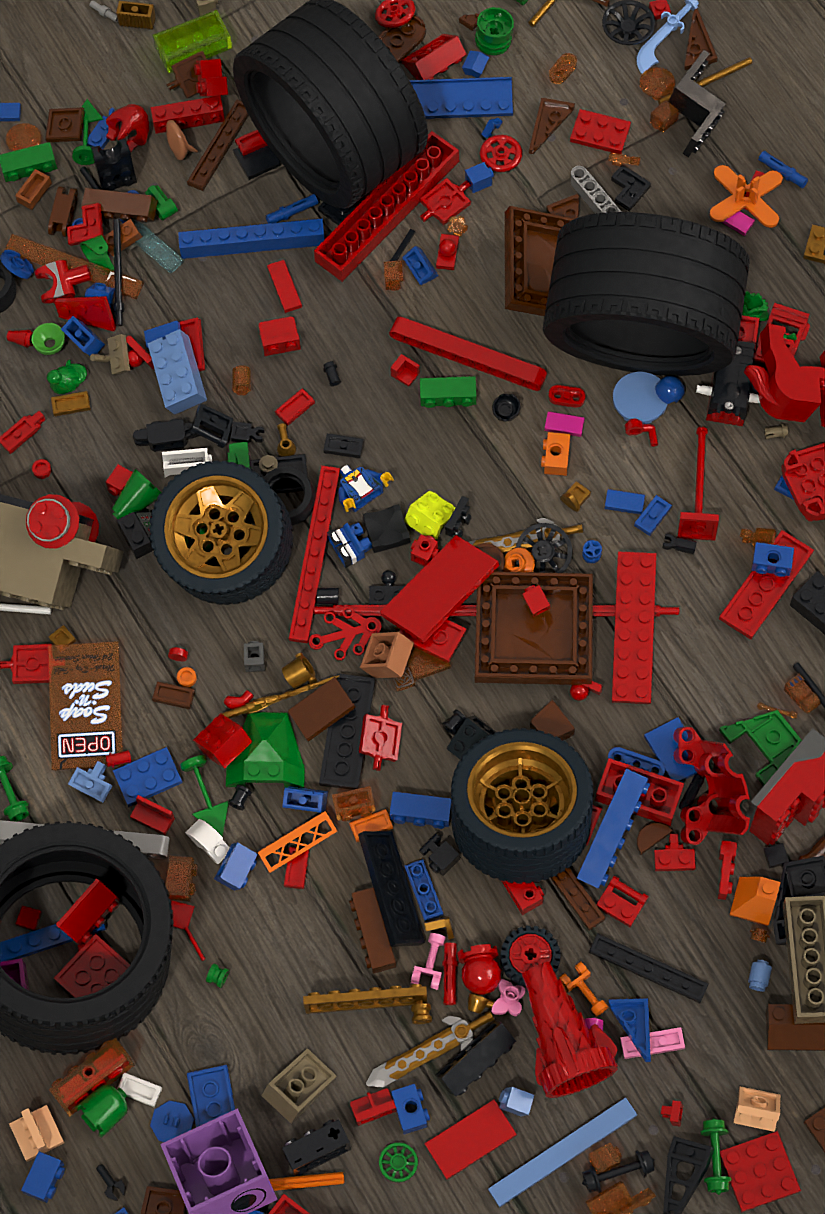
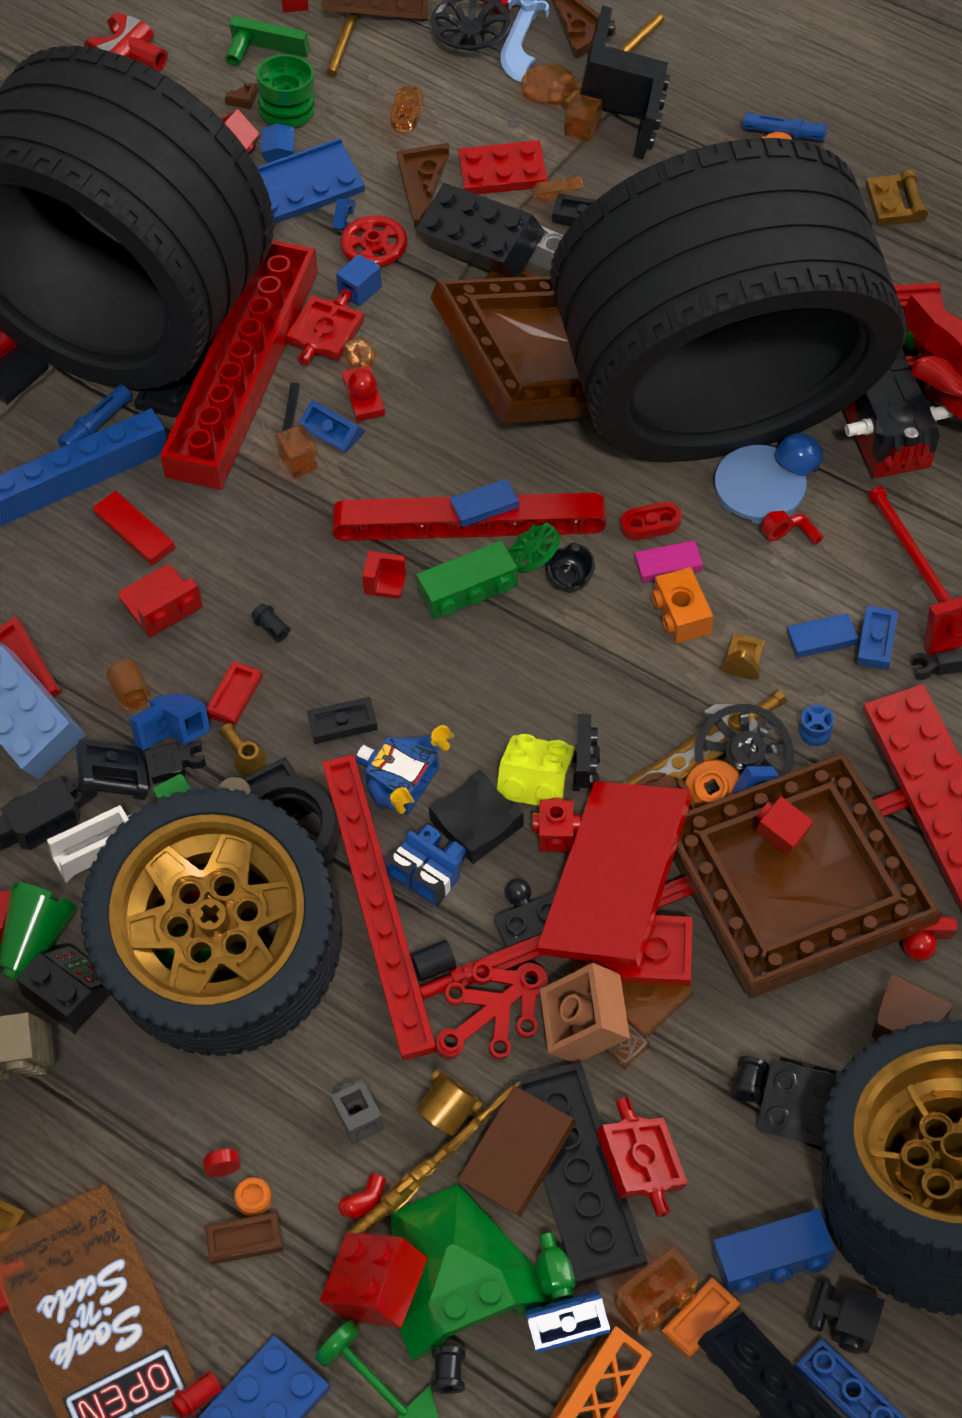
camera: 25 degrees left, 10 degrees down
none -> blue brick [129,694,211,750]
none -> black brick [415,183,545,278]
none -> blue tile [450,479,519,527]
none -> green wheel [508,522,561,573]
none -> green plant [536,1233,576,1303]
none -> blue plate [732,766,779,793]

